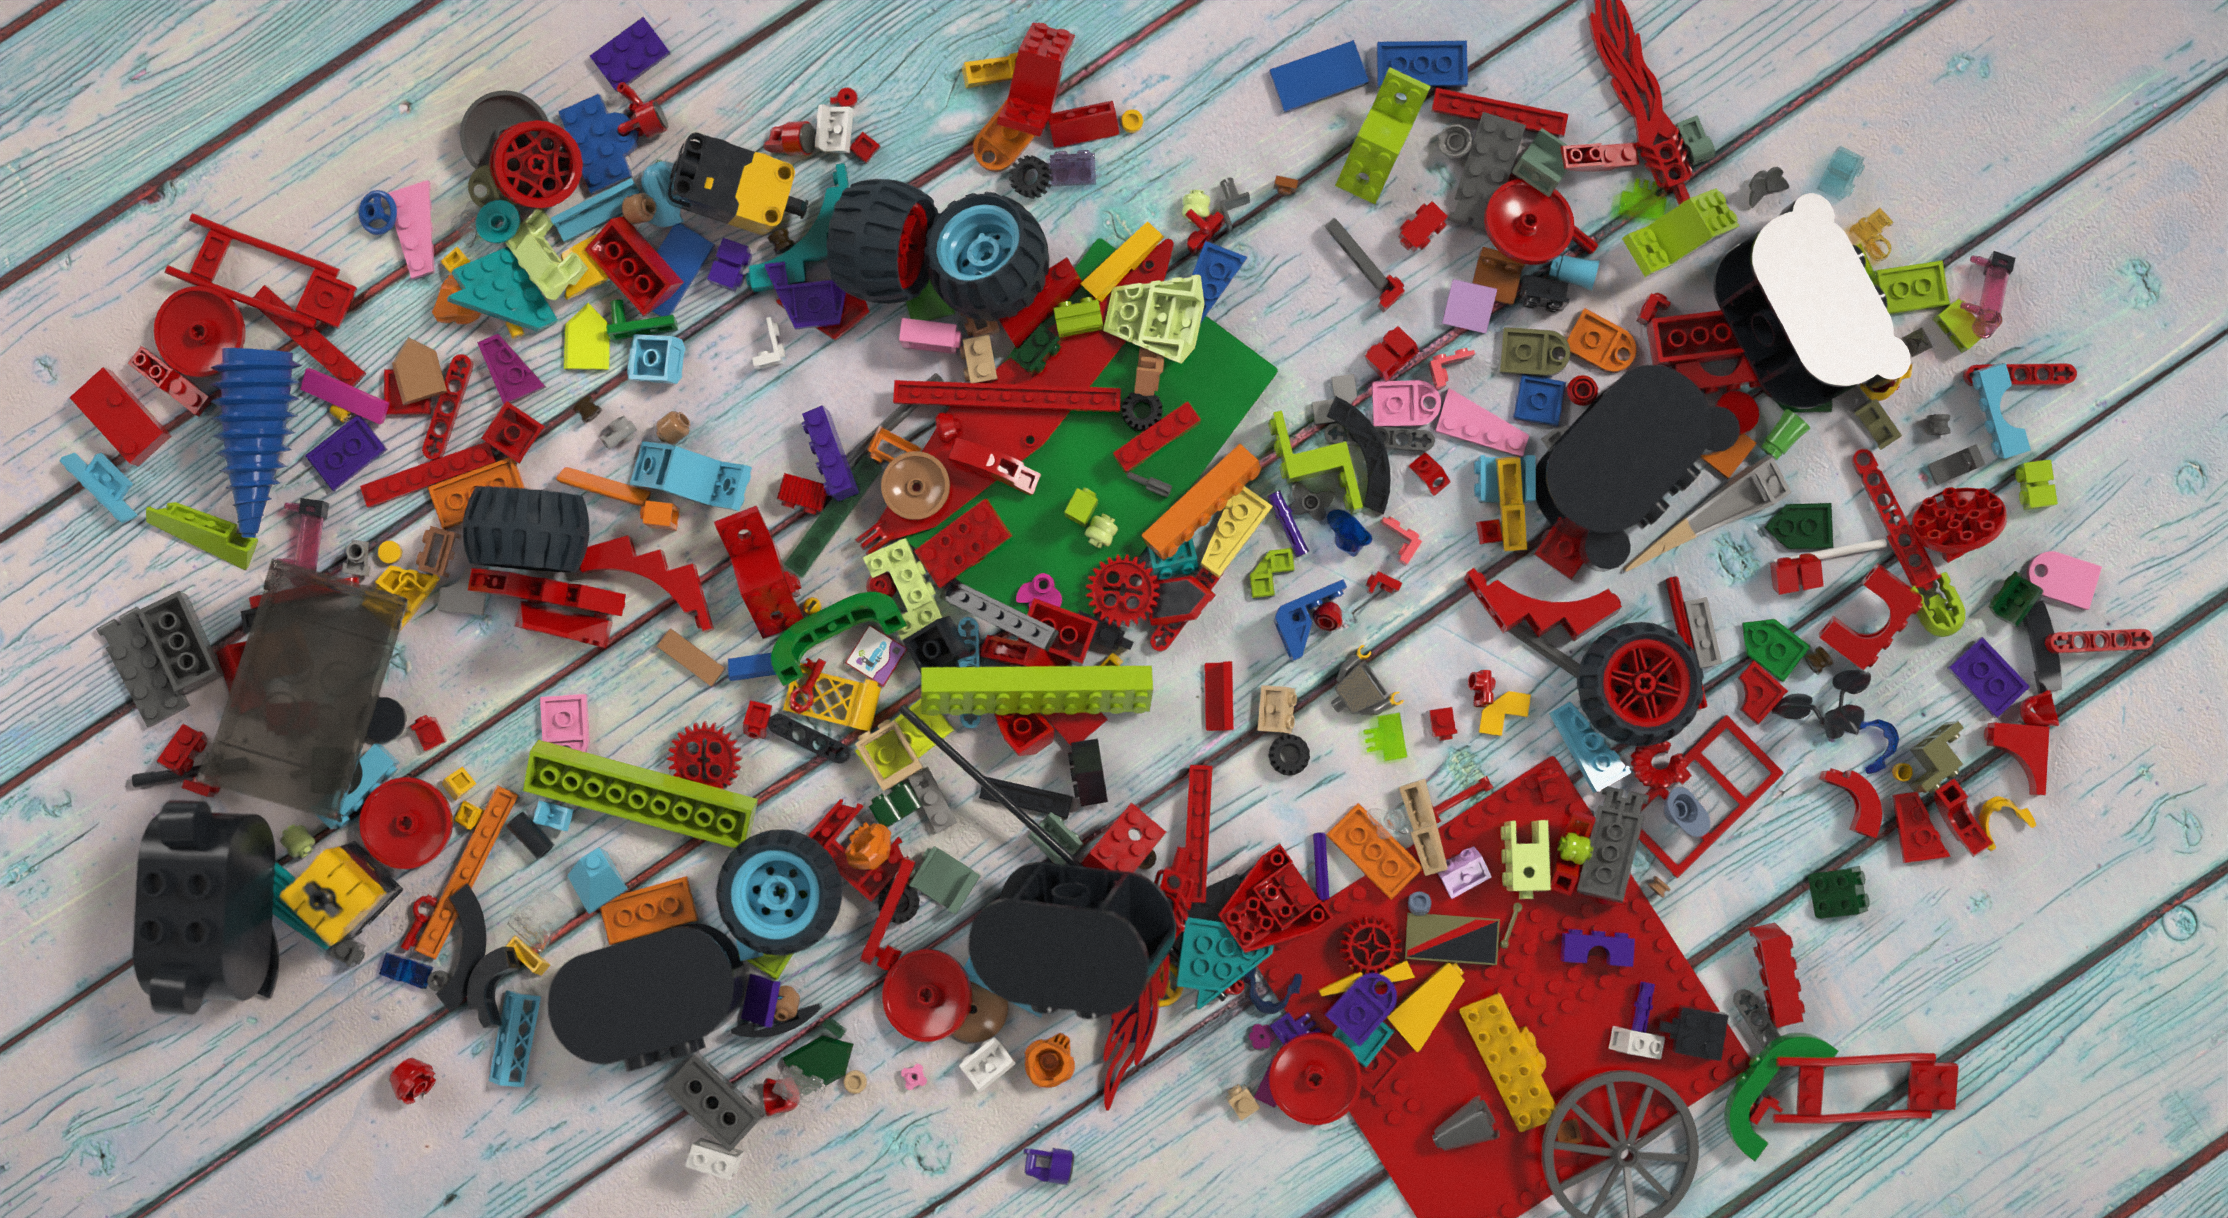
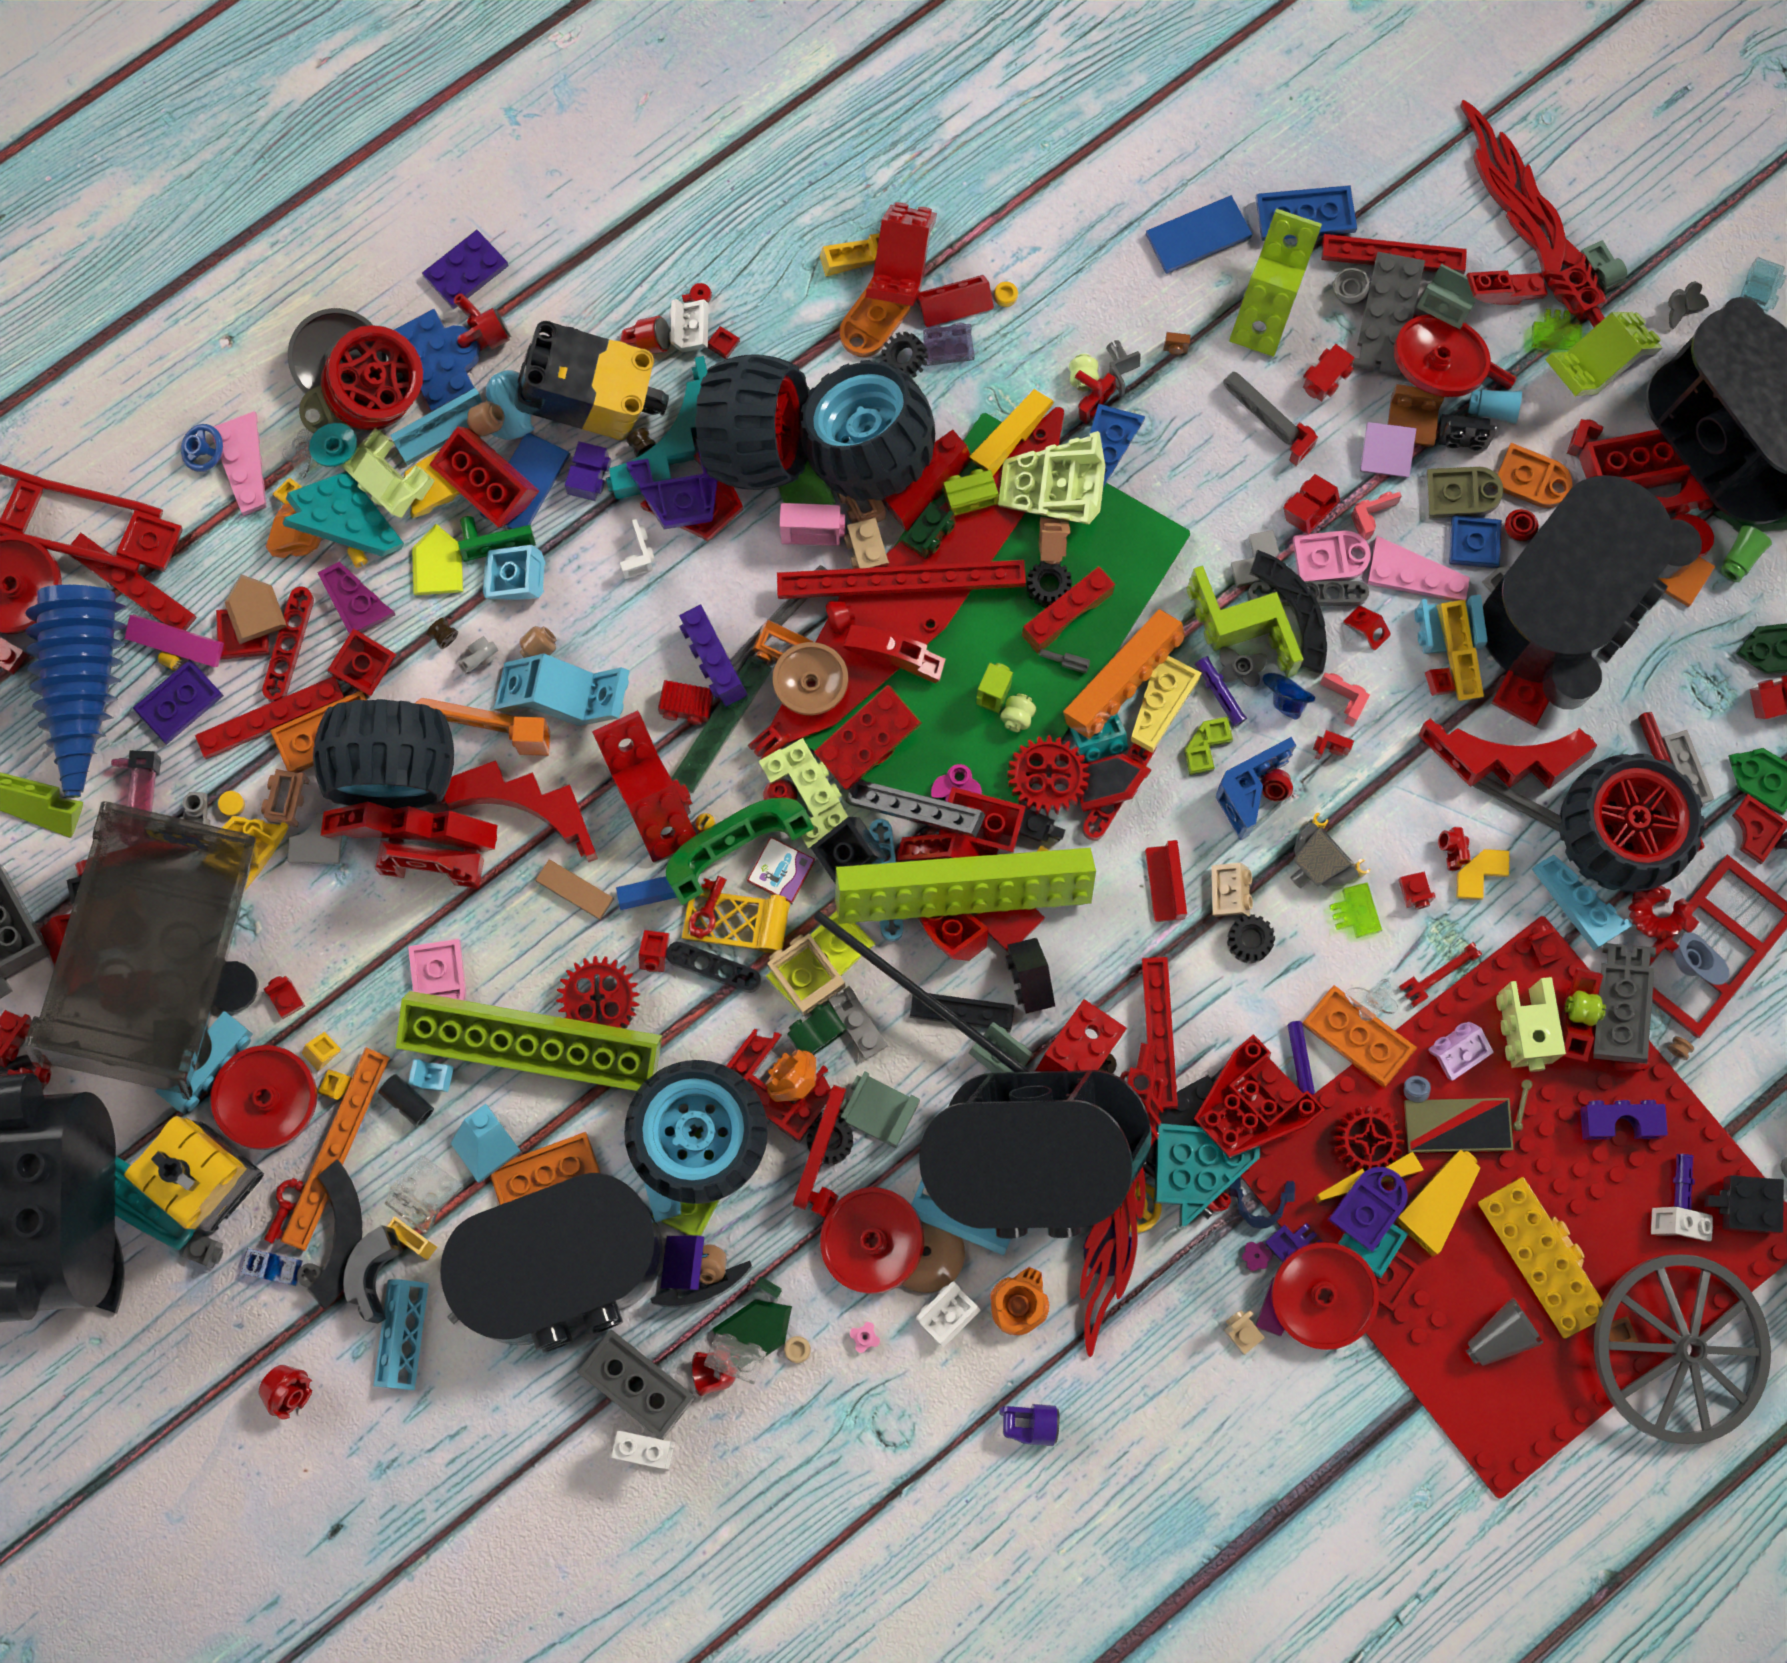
camera: 10 degrees left, 10 degrees down
yellowish green piece [280,824,315,858] -> none
tan slope [1399,778,1448,876] -> none
light grey plate [1623,455,1792,571] -> none

